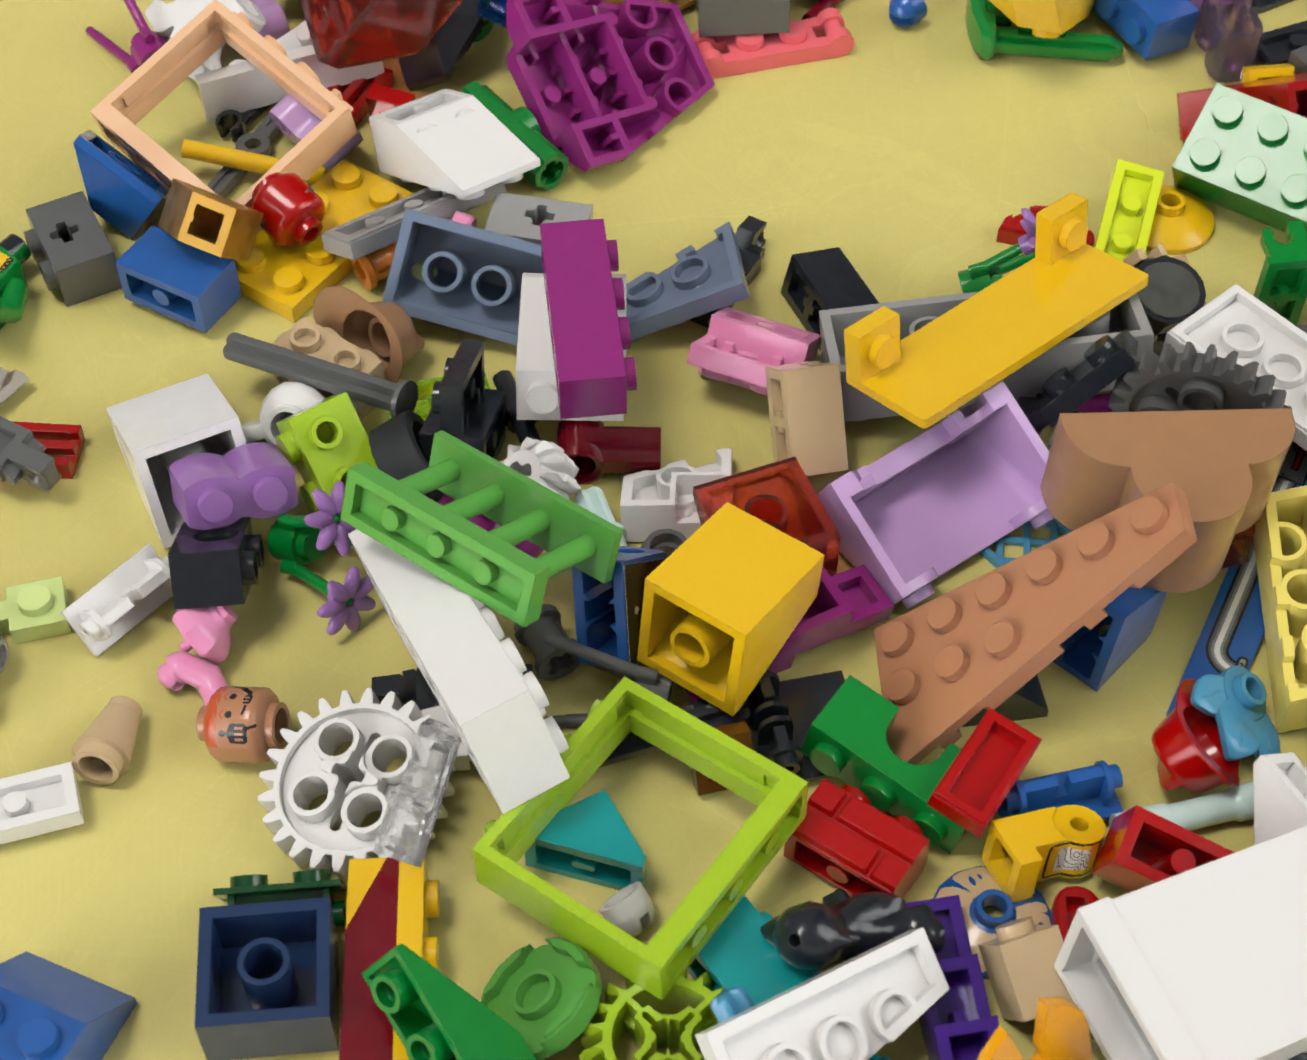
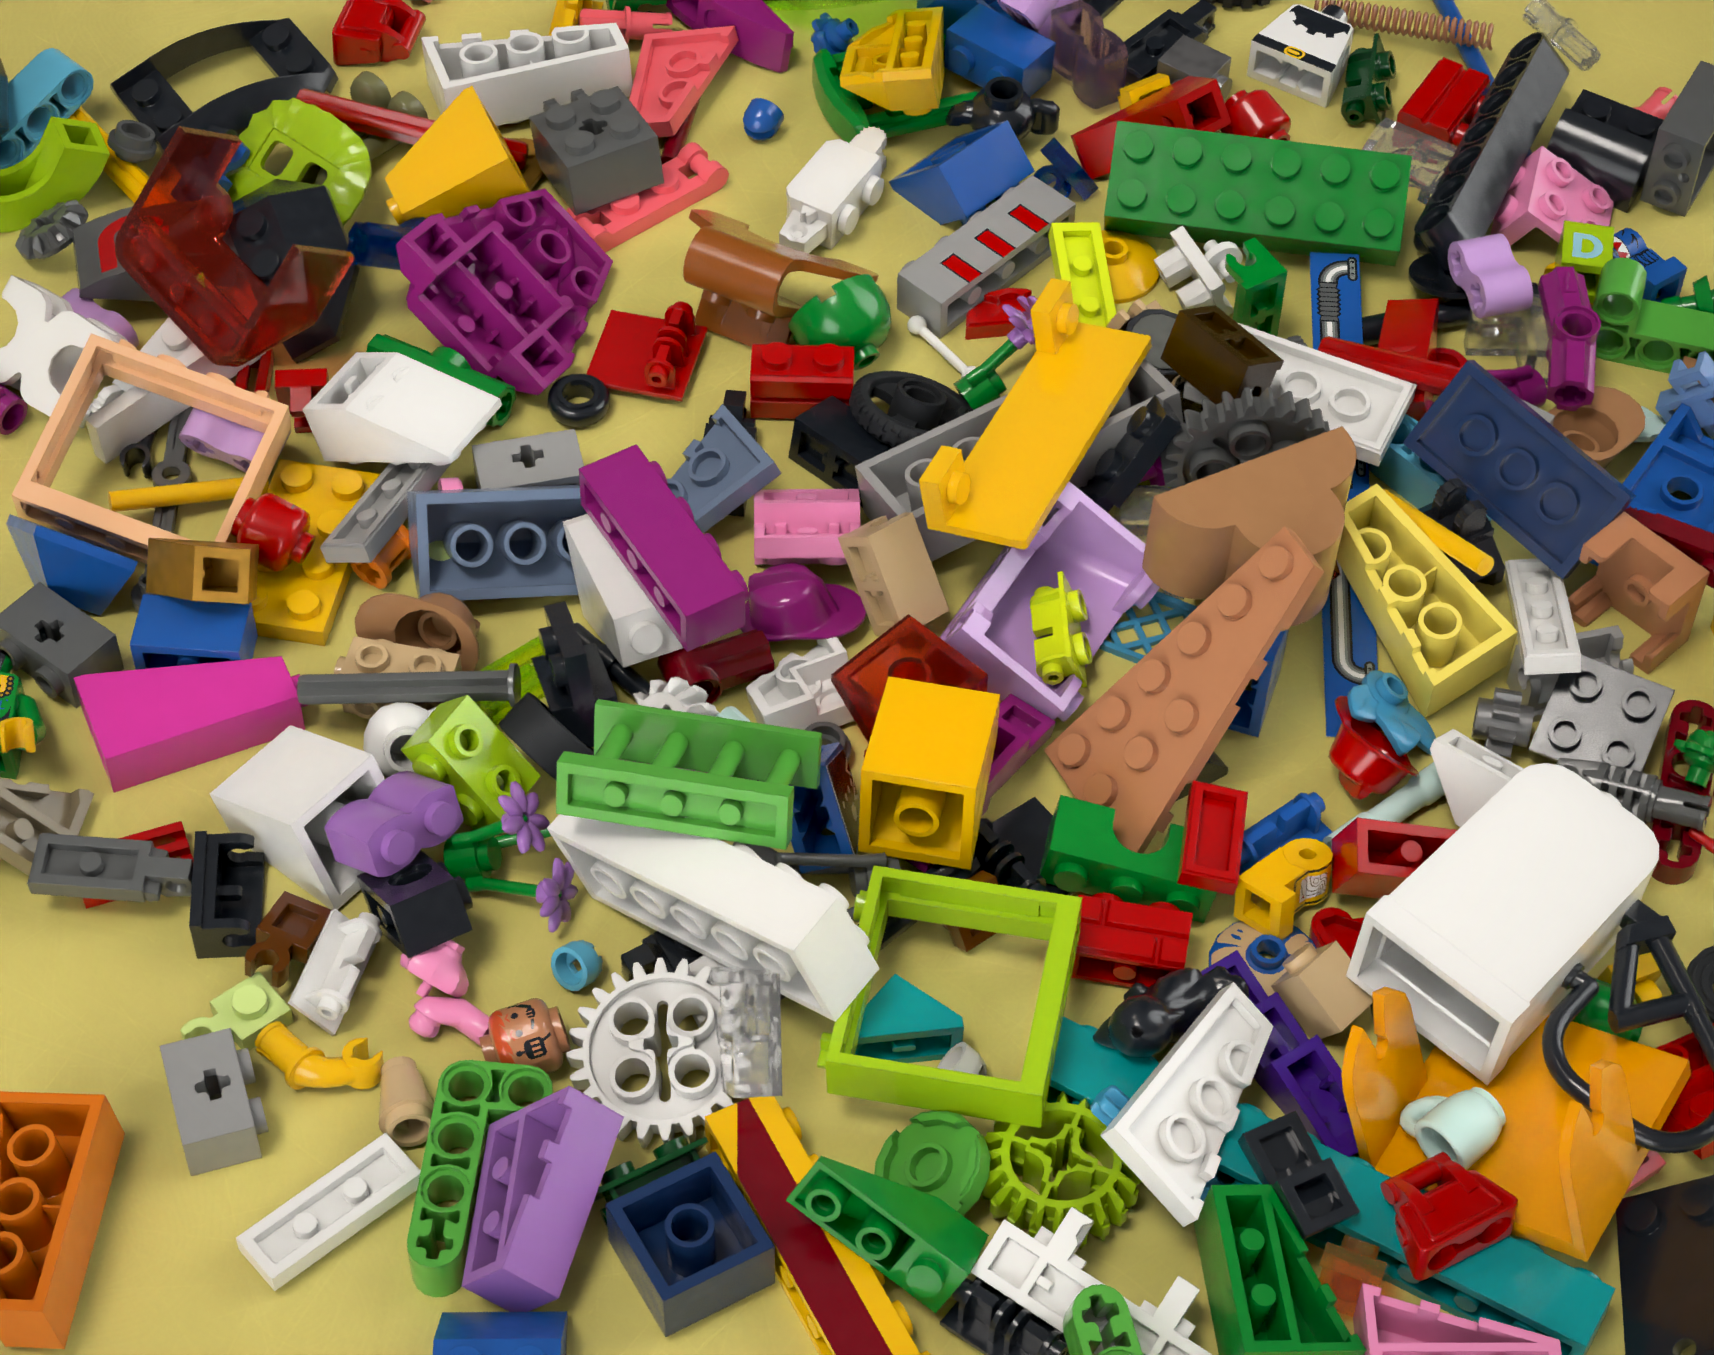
camera: 25 degrees left, 0 degrees up
none -> dark pink slope [74,656,308,792]
none -> black hinge [189,831,265,959]
none -> reddish brown plate [245,891,331,988]
none -> yellow piece [255,1021,384,1090]
none -> bright green beam [407,1060,553,1298]
none -> medium lavender wedge [461,1086,624,1312]
none -> black piece [547,374,610,427]
none -> medium azure hinge [551,940,603,991]
none -> red hinge [586,301,708,402]
none -> dark orange piece [683,209,879,347]
none -> magenta piece [740,563,866,642]
none -> red brick [750,342,854,419]
none -> white hinge [779,126,887,253]
none -> green cylinder [788,274,891,370]
none -> black wheel [849,371,974,448]
none -> blue slope [889,120,1035,225]
none -> light grey brick [897,175,1076,339]
none -> white hinge [907,315,976,378]
none -> black piece [945,76,1060,141]
none -> neon yellow hinge [1030,571,1092,688]
none -> clear blue tile [1034,138,1098,201]
none -> white hips [1153,225,1243,316]
none -> dark brown hinge [1160,305,1284,404]

